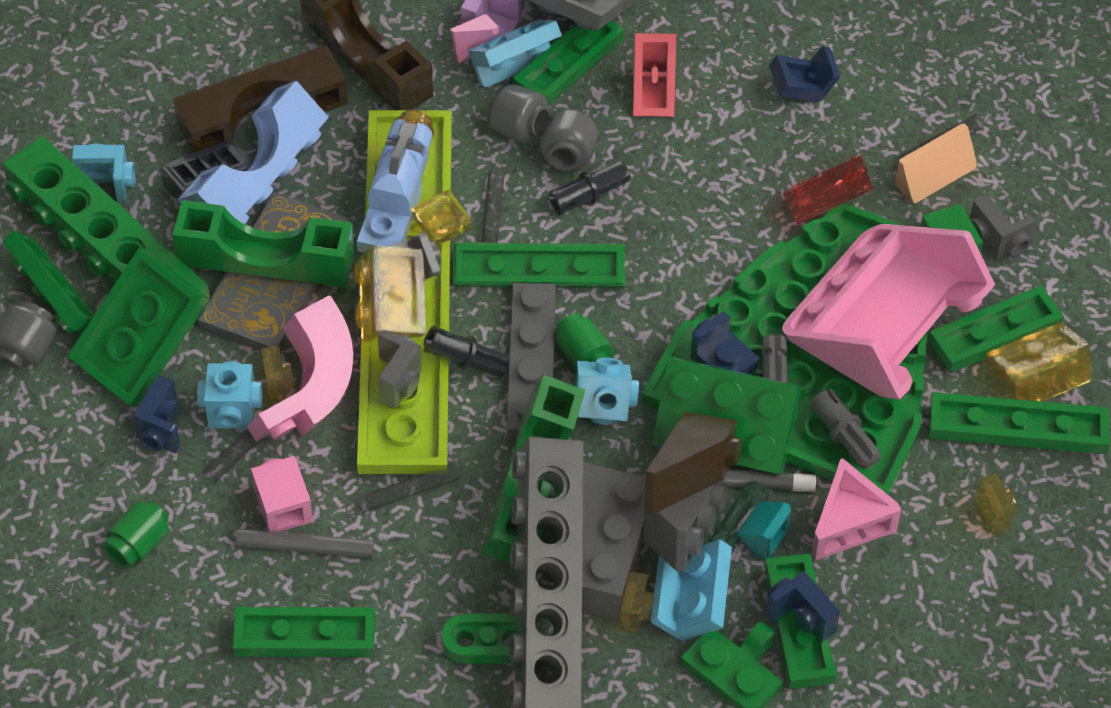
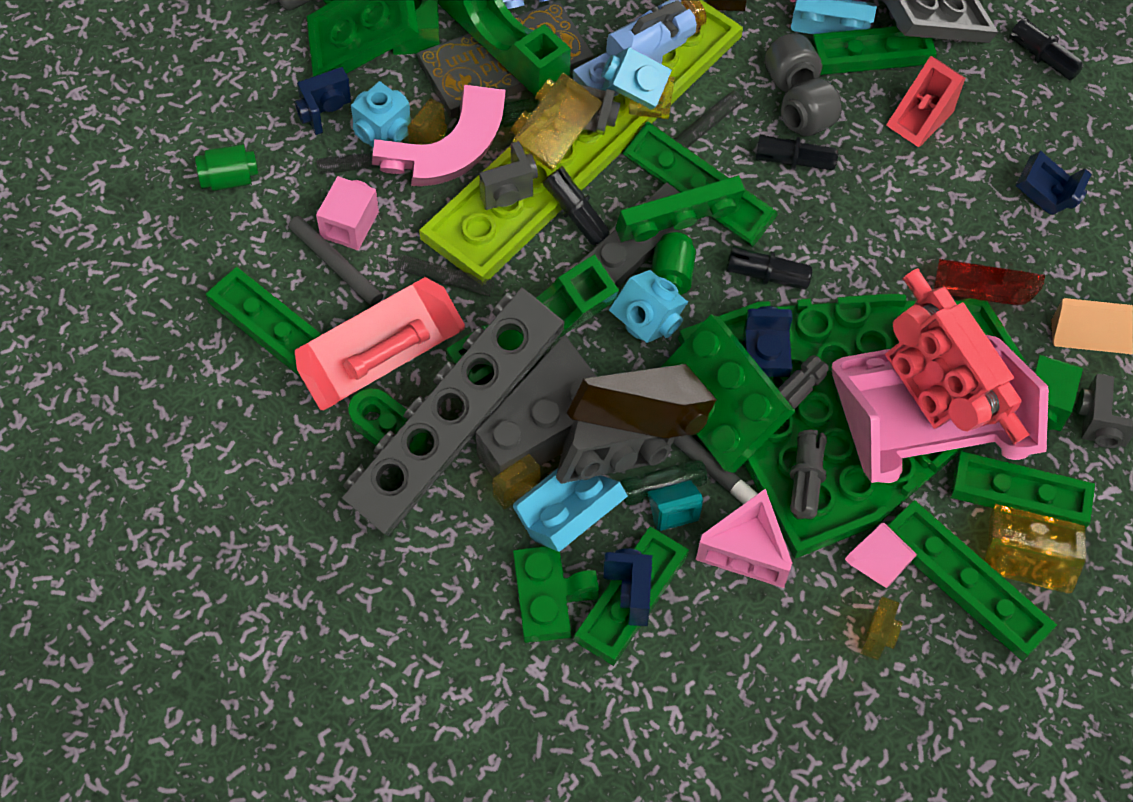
camera: 40 degrees right, 5 degrees up
none -> coral piece [294,277,465,411]
none -> medium azure bracket [601,47,672,109]
none -> green plate [615,175,745,242]
none -> black axle [726,245,812,290]
none -> bright pink slope [845,523,917,588]
none -> coral piece [885,268,1030,445]

